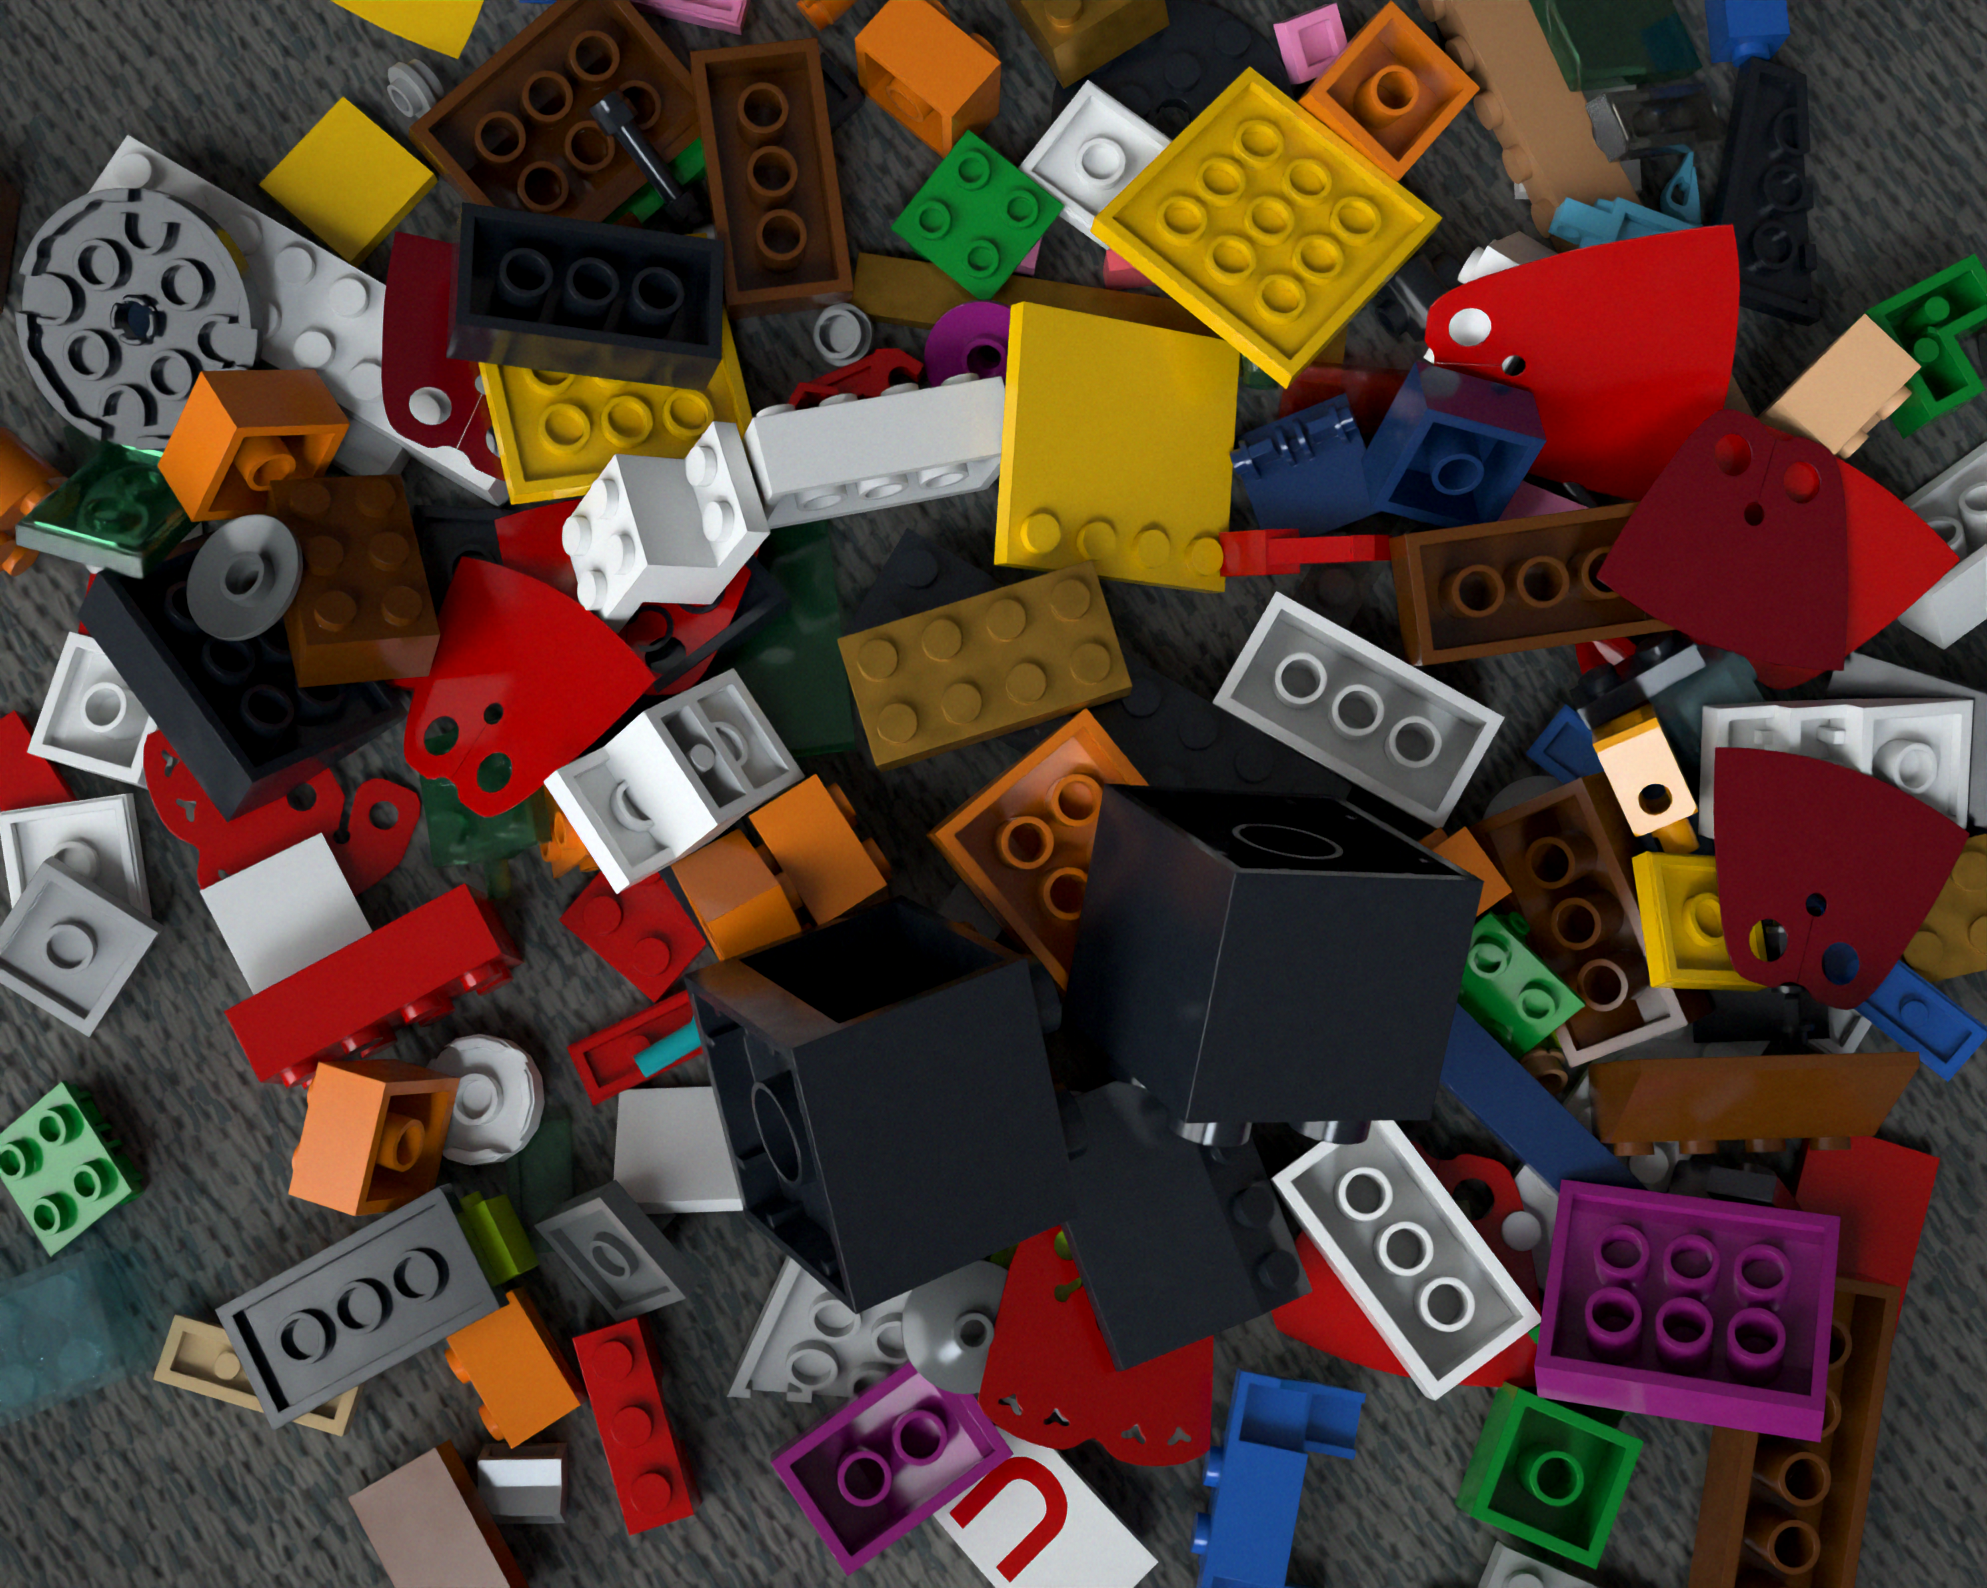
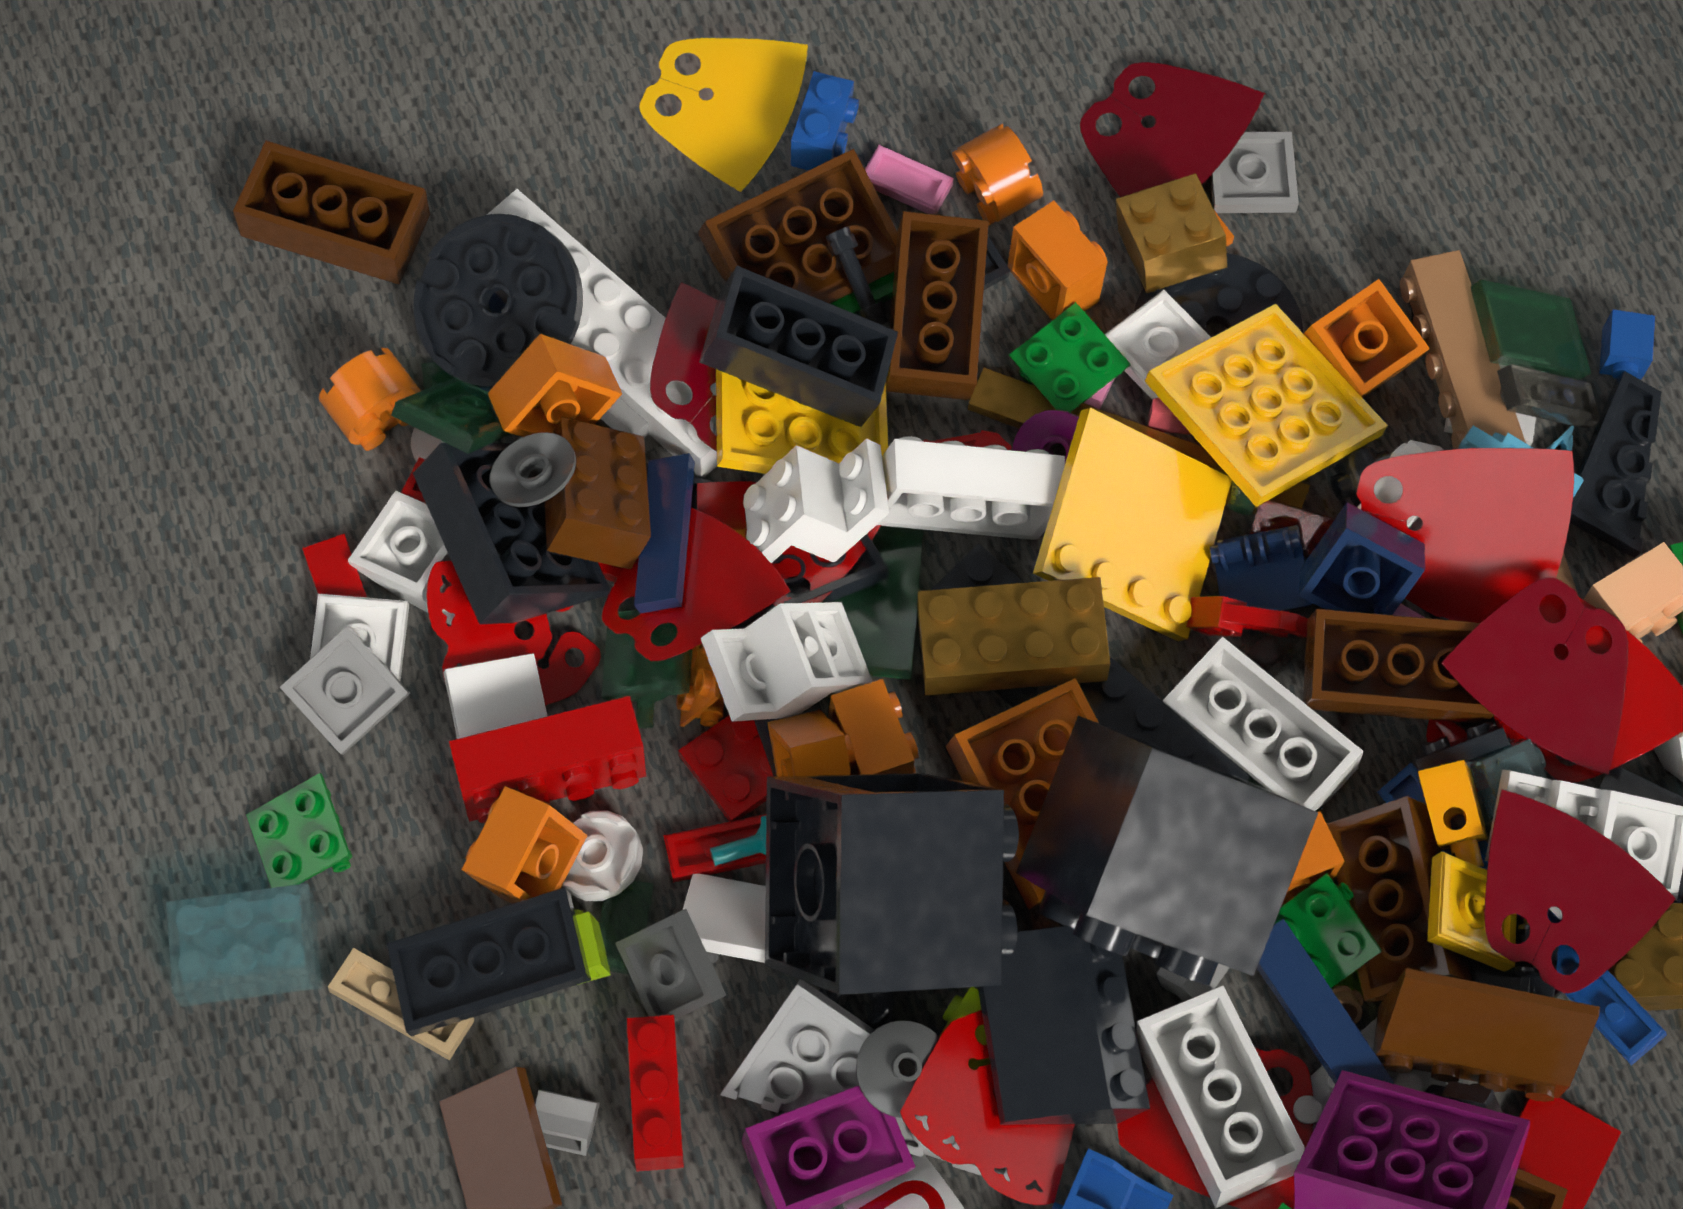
camera: 15 degrees right, 15 degrees down
yellow tile [259,96,438,268] -> none
light grey plate [387,59,445,118] -> none
orange brick [444,1286,590,1449] -> none
dark grey plate [813,303,875,367] -> none
bright pink plate [1273,3,1348,84] -> none
none -> dark blue tile [634,453,695,613]

